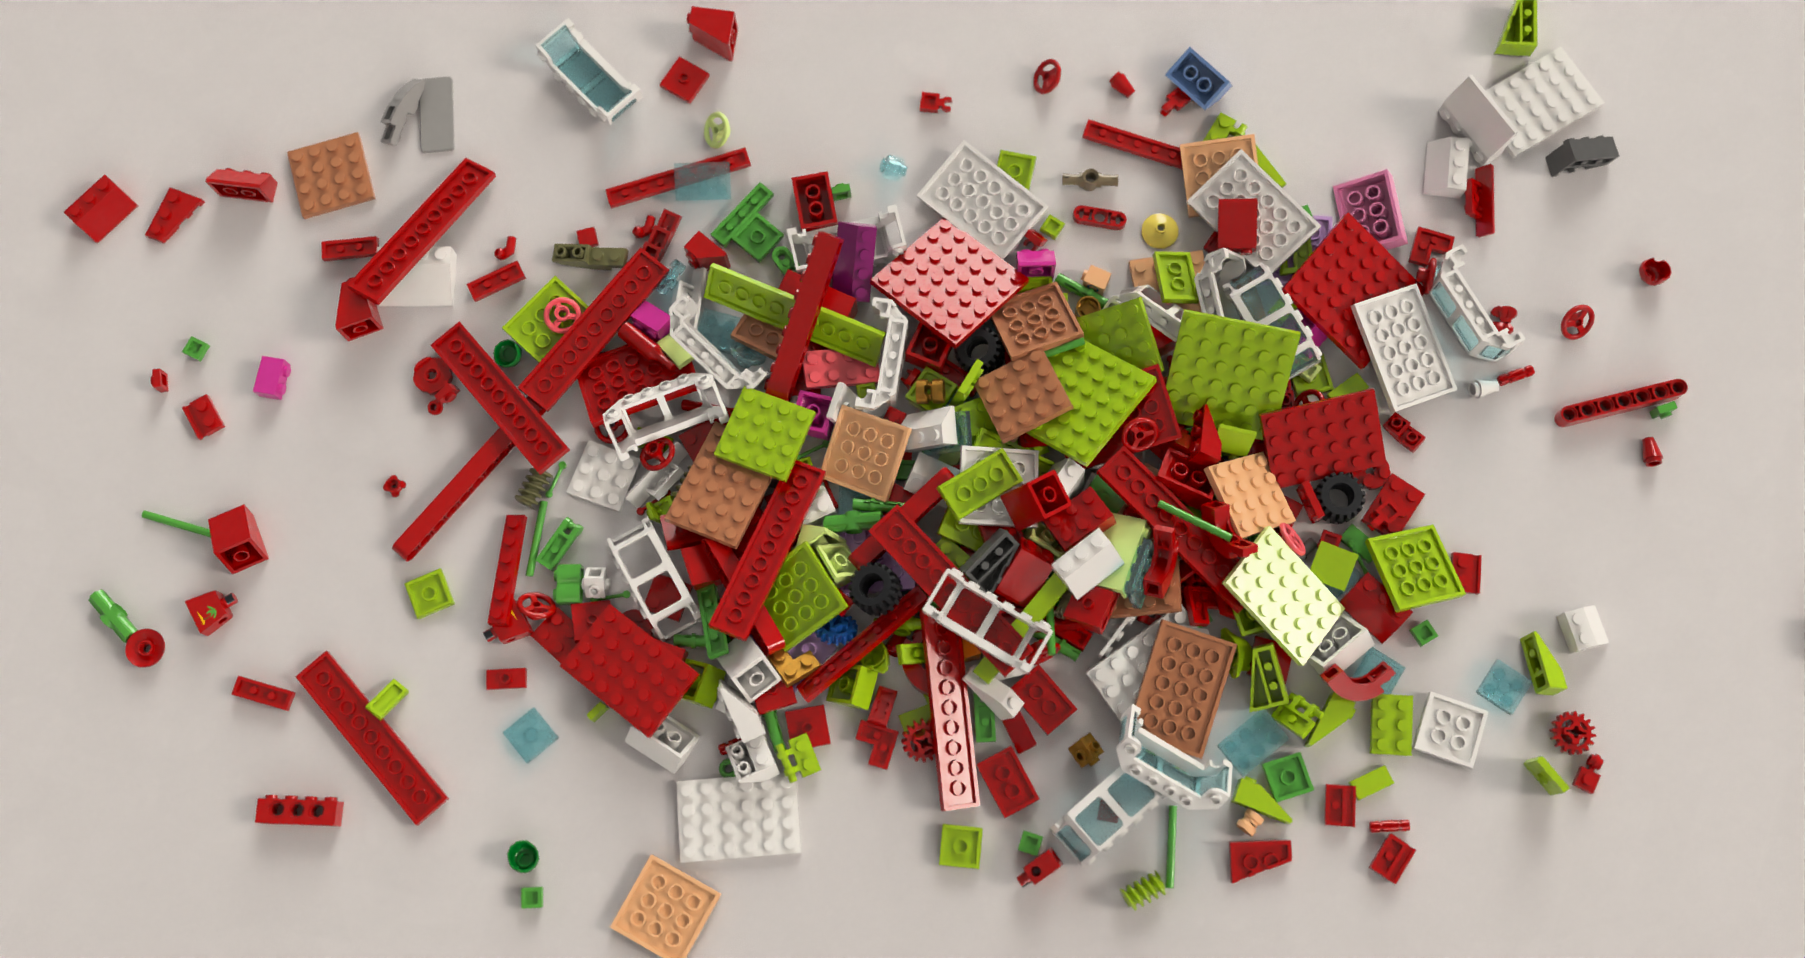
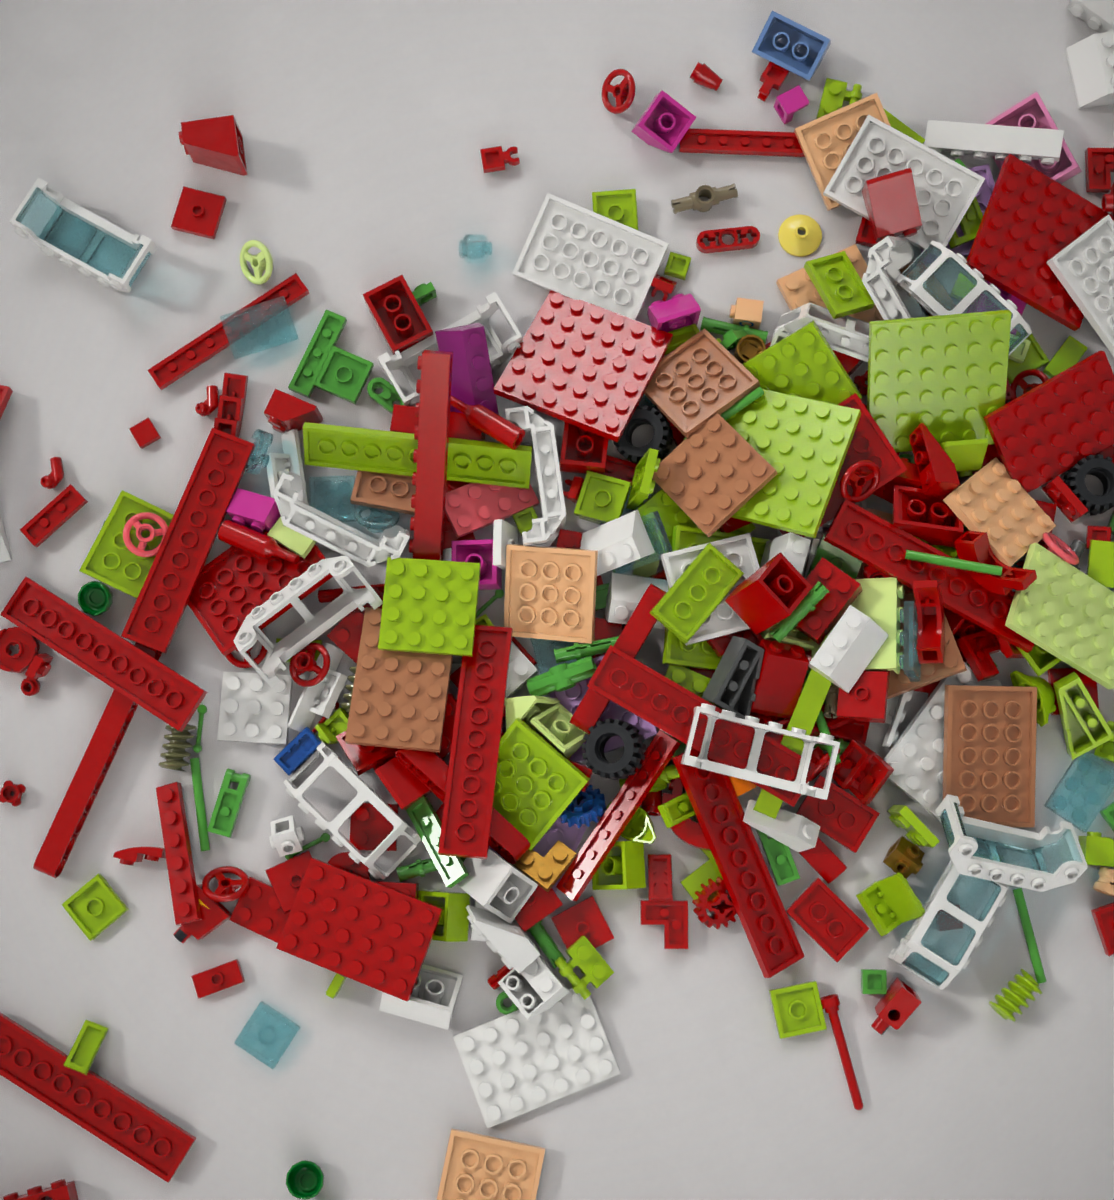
camera: 20 degrees left, 5 degrees up
olive slope [552,244,629,271] -> none
bright green brick [553,564,584,605] -> none
pearl gold wheel [916,379,945,404] -> none
none -> red slope [113,847,166,866]
none -> blue plate [274,727,322,776]
none -> red piece [451,395,525,450]
none -> dark pink slope [631,90,696,153]
none -> bright green plate [720,329,747,351]
none -> bright green pin [769,581,830,643]
none -> dark pink panel [774,85,809,125]
none -> red piece [820,994,863,1110]
none -> red slope [832,739,894,805]
none -> lime bracket [856,873,925,936]
none -> lime plate [887,805,940,848]
none -> white brick [924,120,1064,165]

